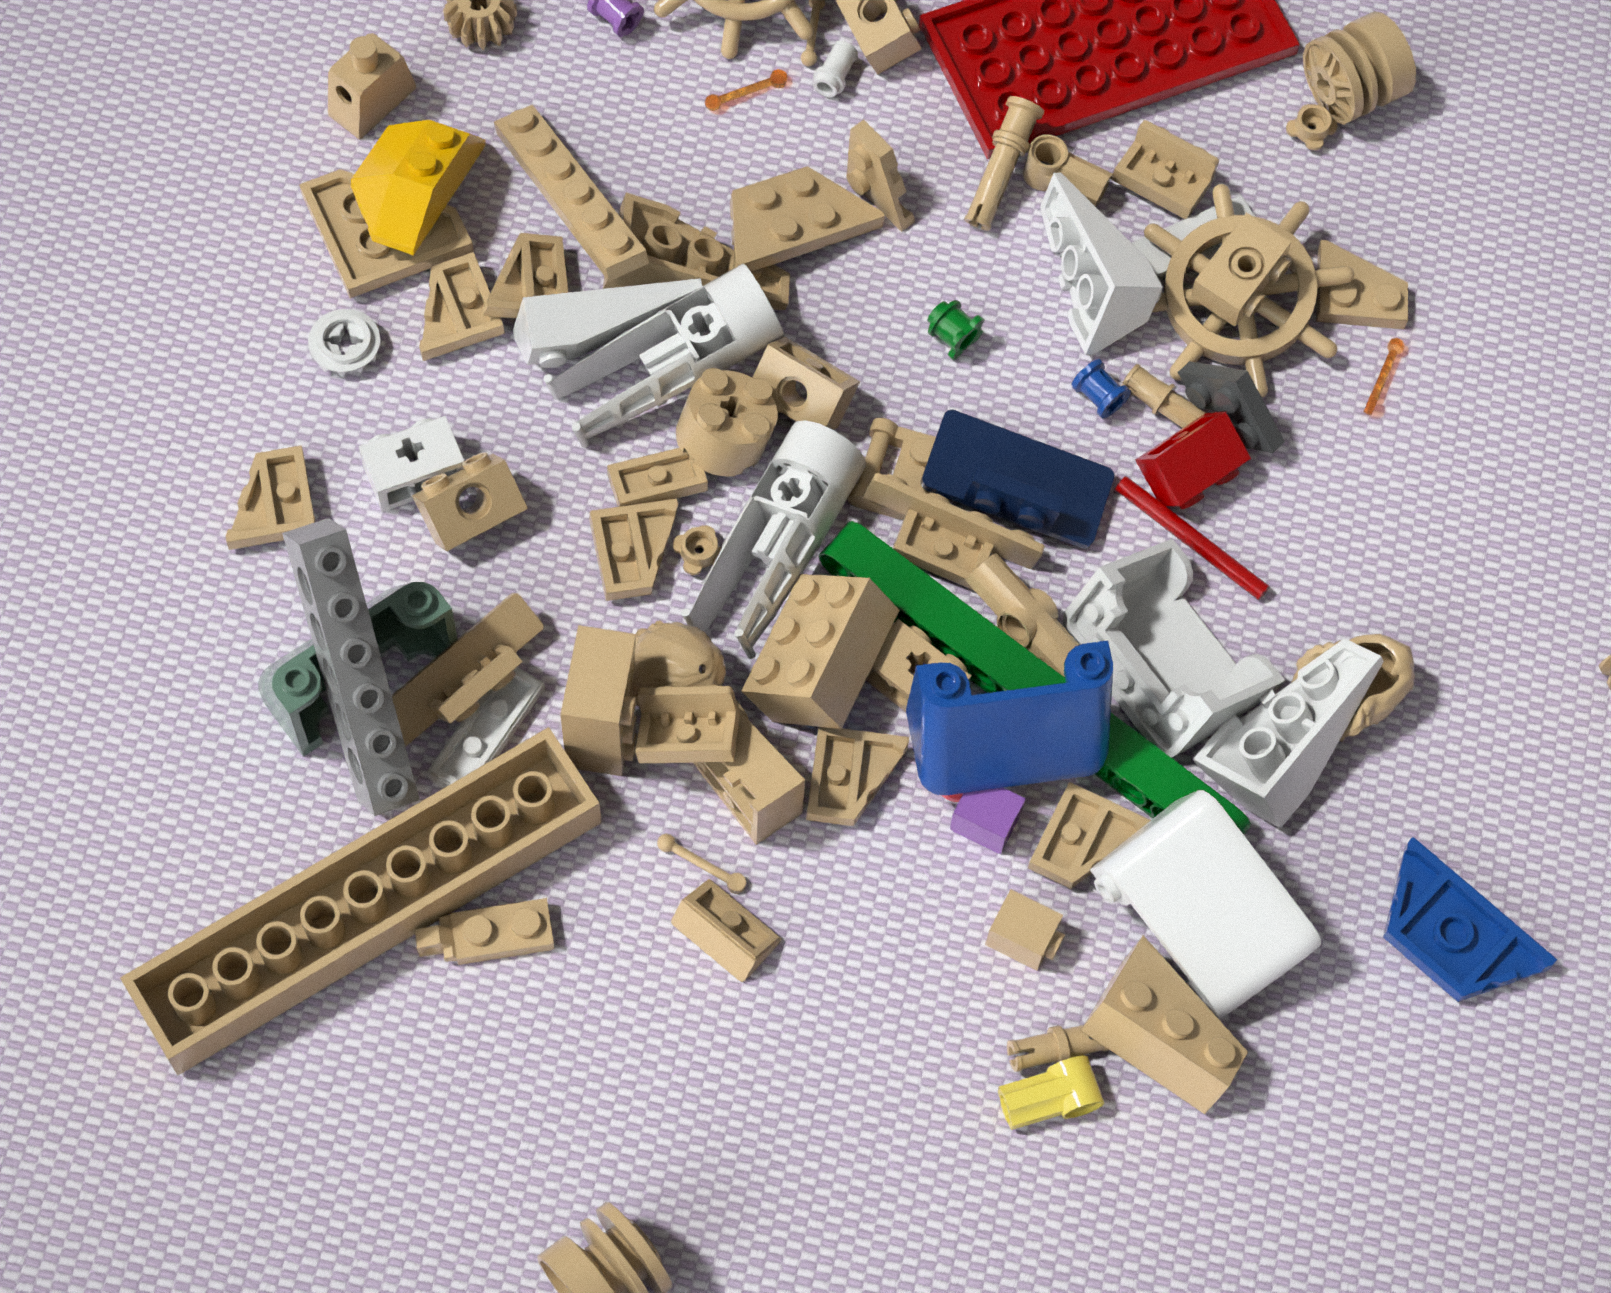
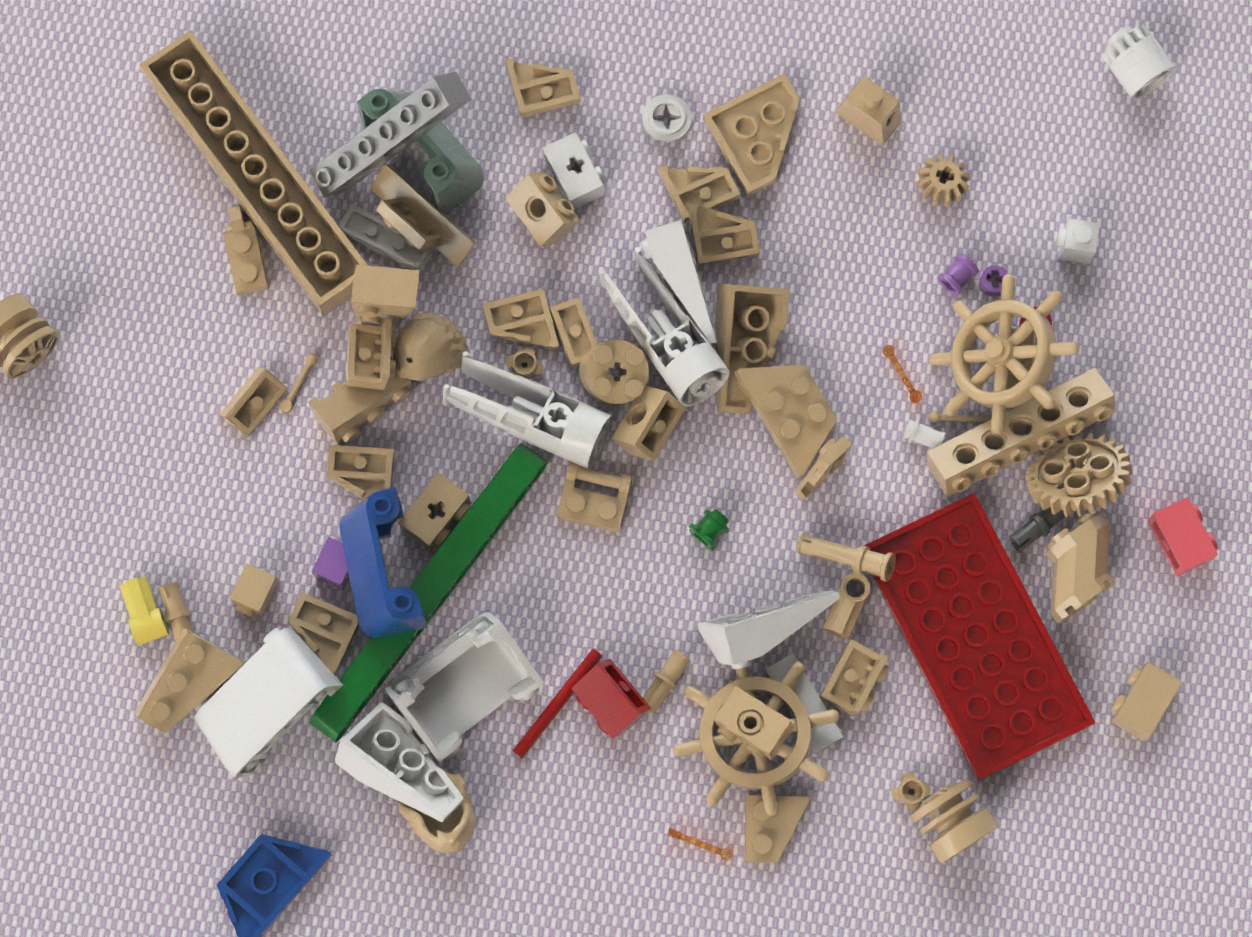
camera: 90 degrees right, 10 degrees up
yellow wedge [351,120,486,256] -> none
tan plate [494,104,649,282] -> none
tan brick [741,574,899,729] -> none
tan bracket [864,473,1045,590] -> none
dark blue bracket [921,409,1115,549] -> none
tan piece [965,553,1079,677] -> none
blue bush [1071,359,1131,419] -> none
dark grey plate [1178,361,1285,453] -> none

